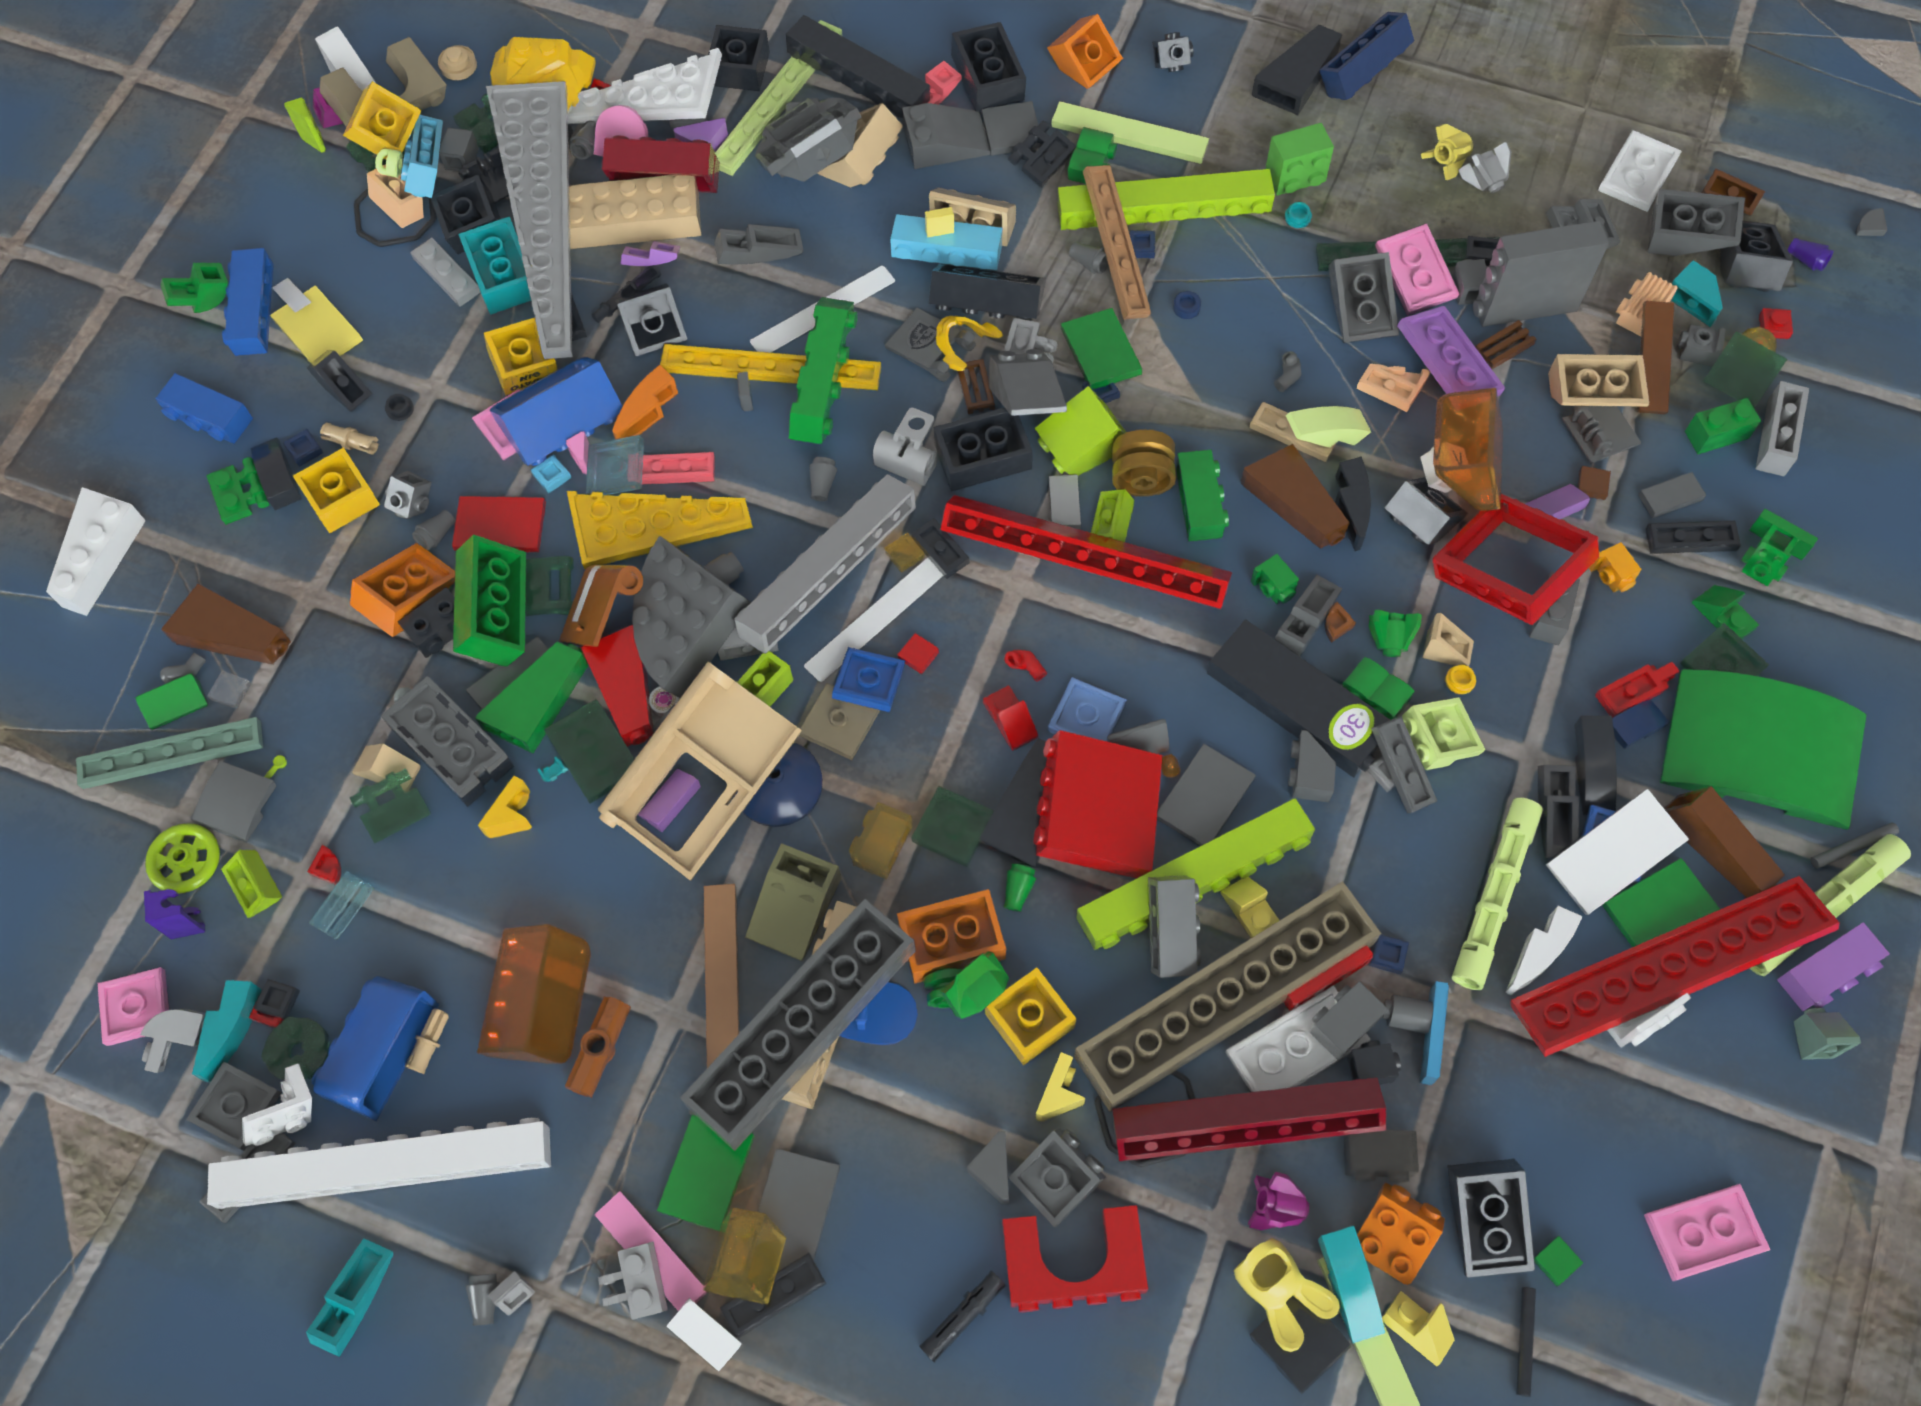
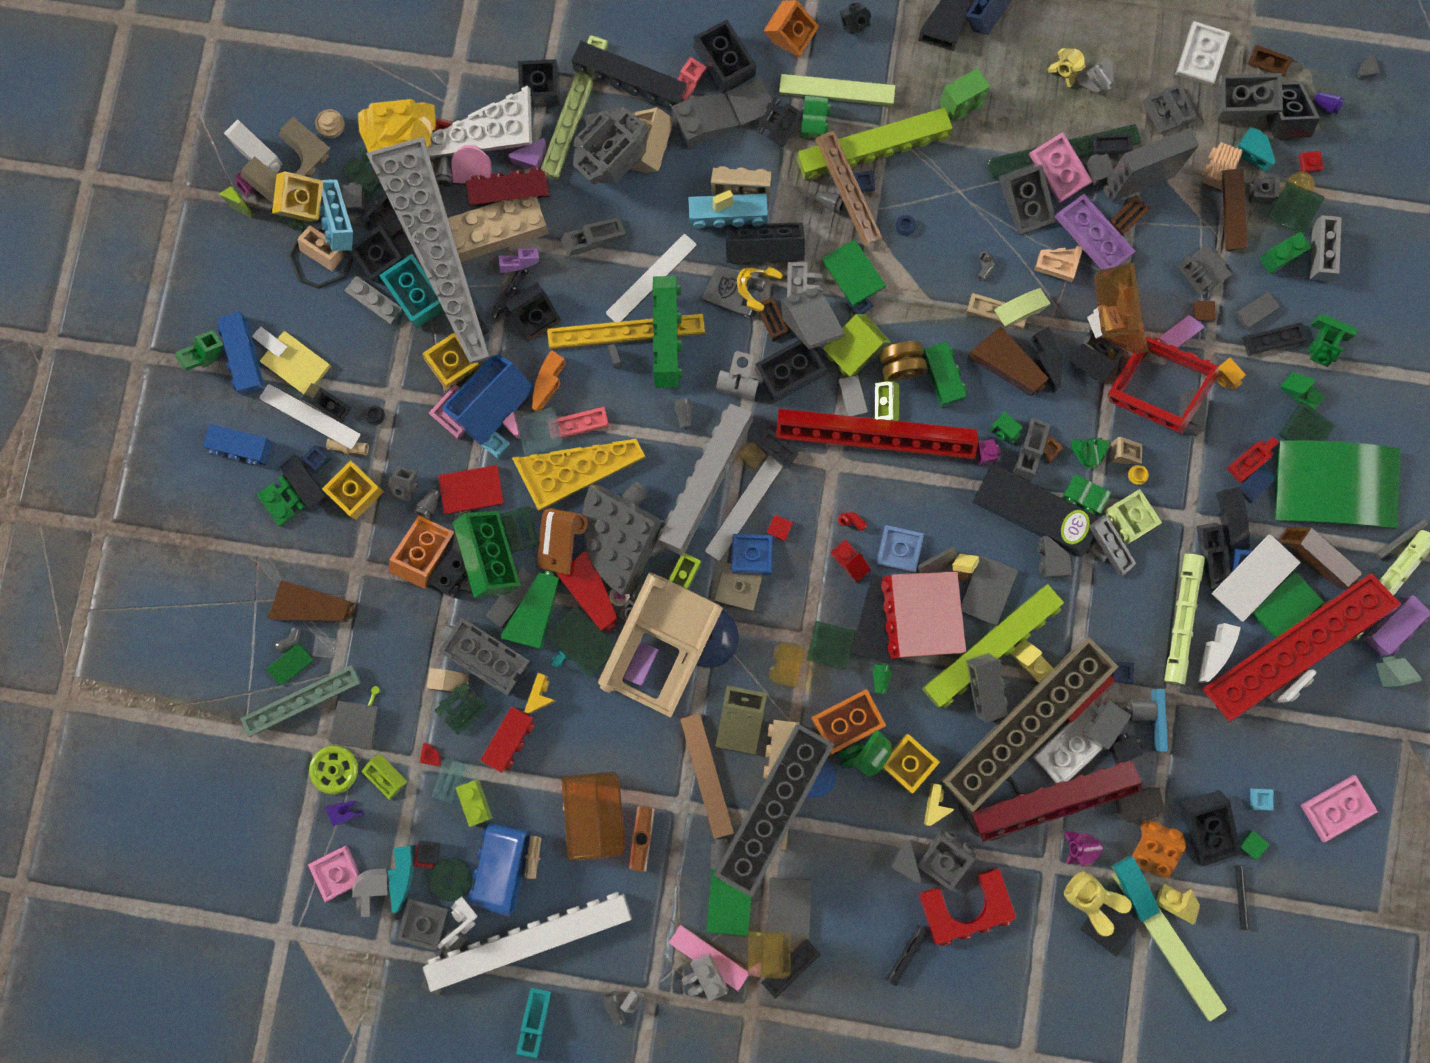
camera: 10 degrees left, 15 degrees up
white wedge [46,487,145,616] -> none
yellowish green tile [375,149,403,178] -> none
white slope [667,1298,742,1371] -> none
teal plate [1285,202,1312,228] -> none
tan slope [1548,354,1649,407] -> none
none -> white sticker [260,384,360,449]
none -> lime brick [456,780,493,827]
none -> red brick [480,706,536,773]
none -> light yellow tile [953,554,979,573]
none -> magenta brick [976,439,1000,466]
none -> medium azure tile [1250,788,1274,811]

